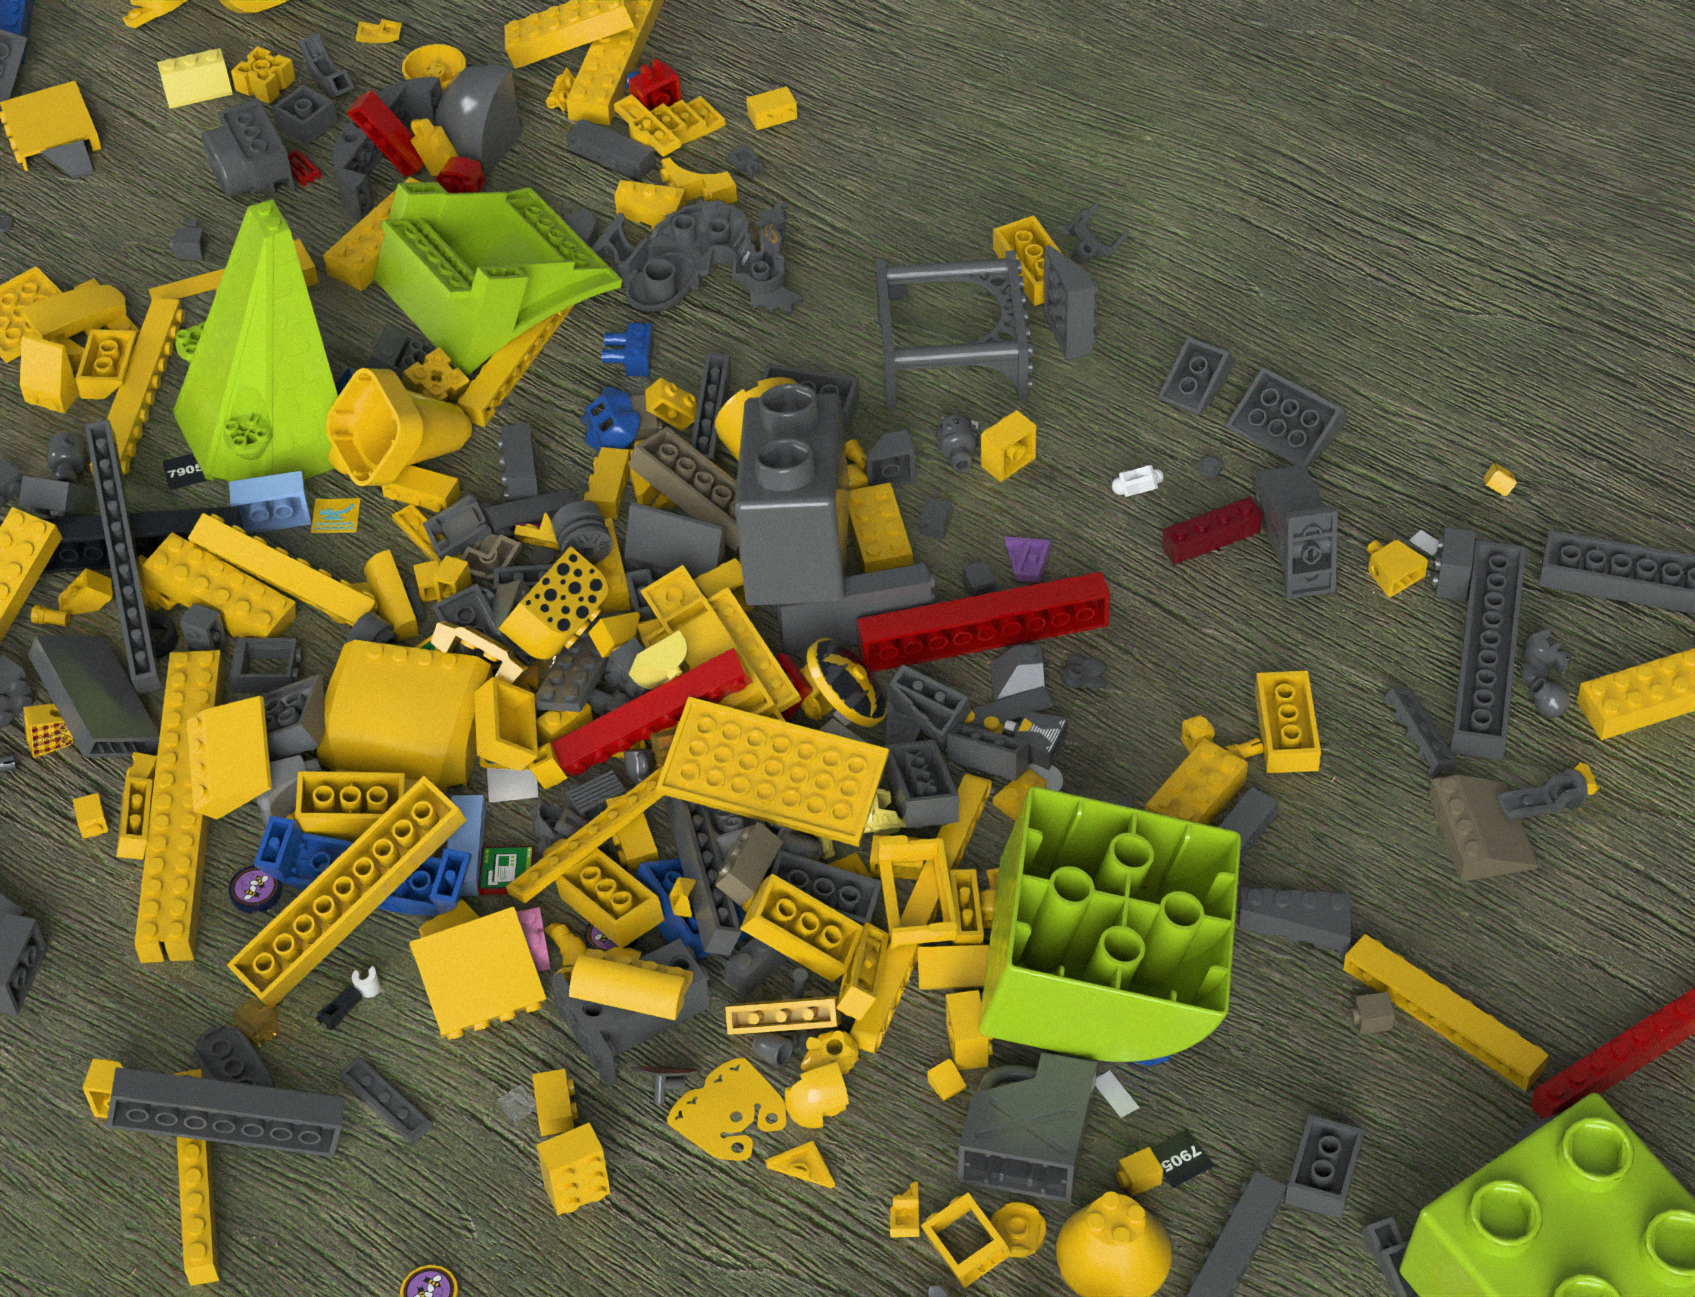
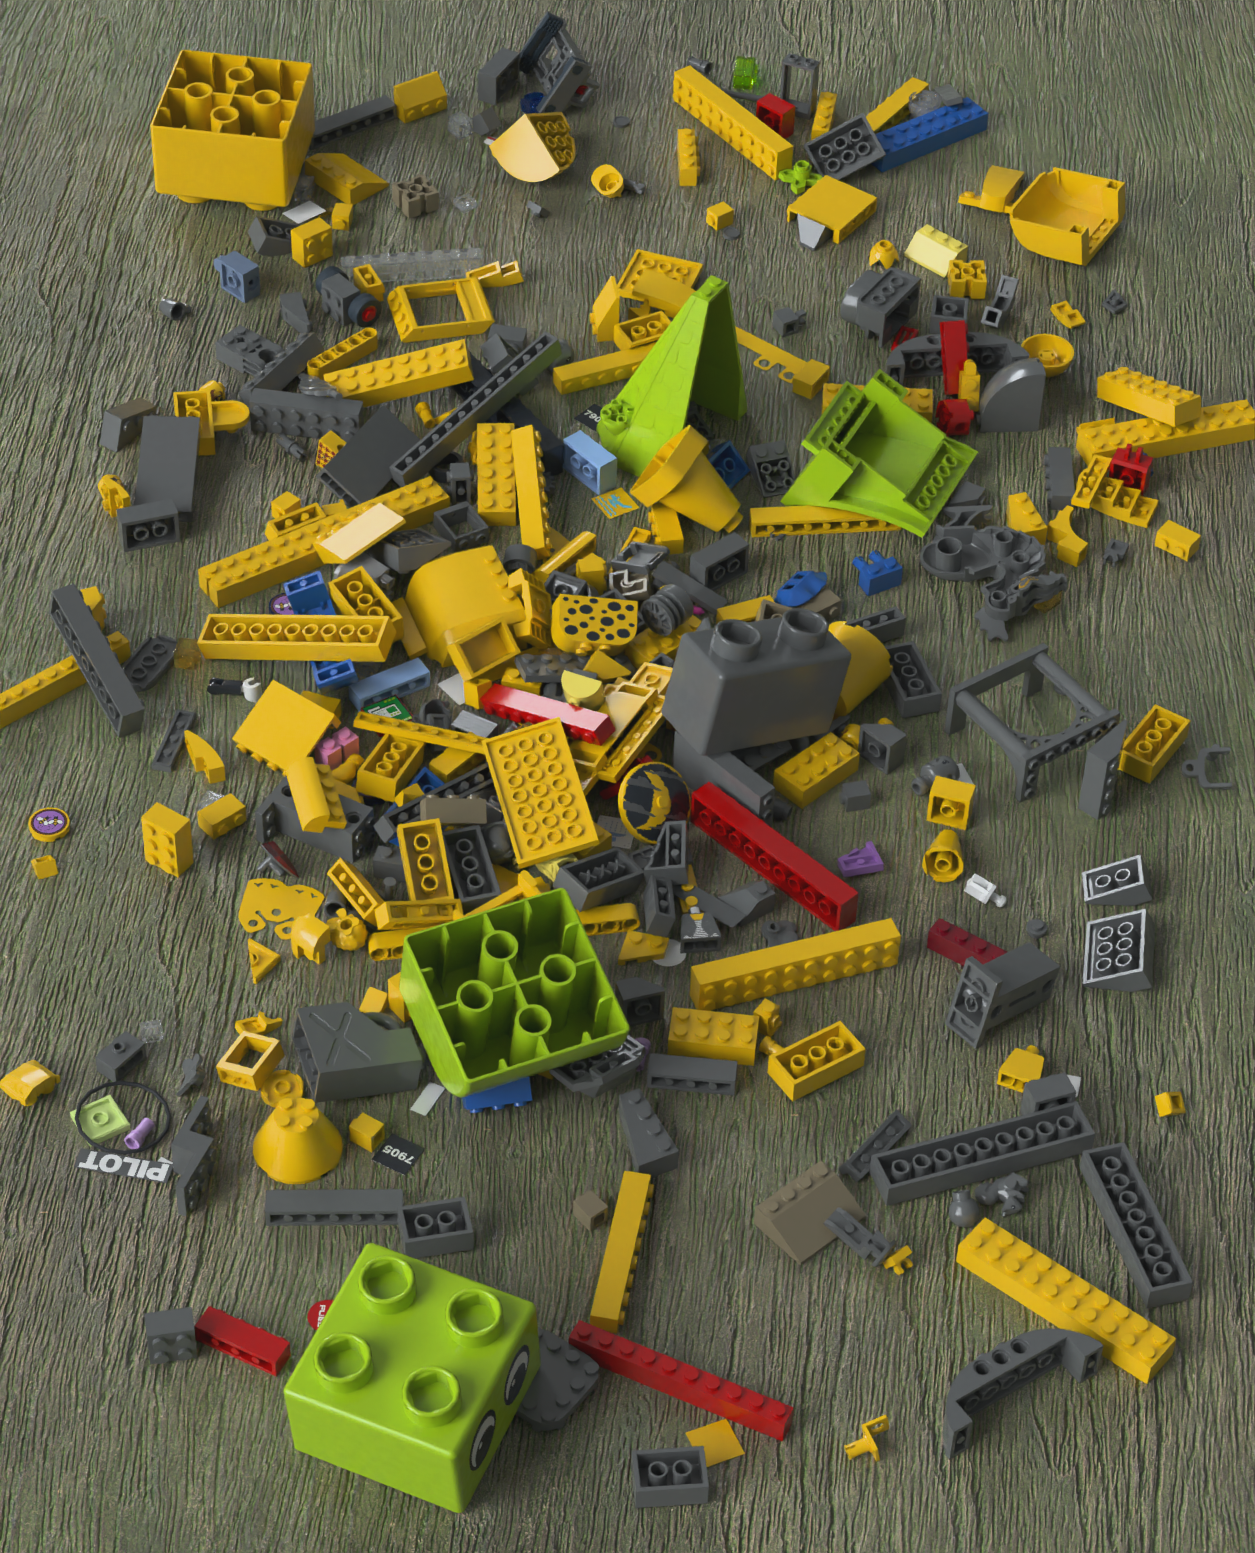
camera: 55 degrees right, 5 degrees down
yellow brick [401,347,470,403] -> none
yellow brick [645,377,697,431] -> none
dark grey brick [962,560,996,597] -> none
none -> yellow slope [184,730,226,784]
none -> yellow brick [689,918,901,1011]
none -> yellow piece [869,240,899,270]
none -> yellow cone [922,829,964,883]

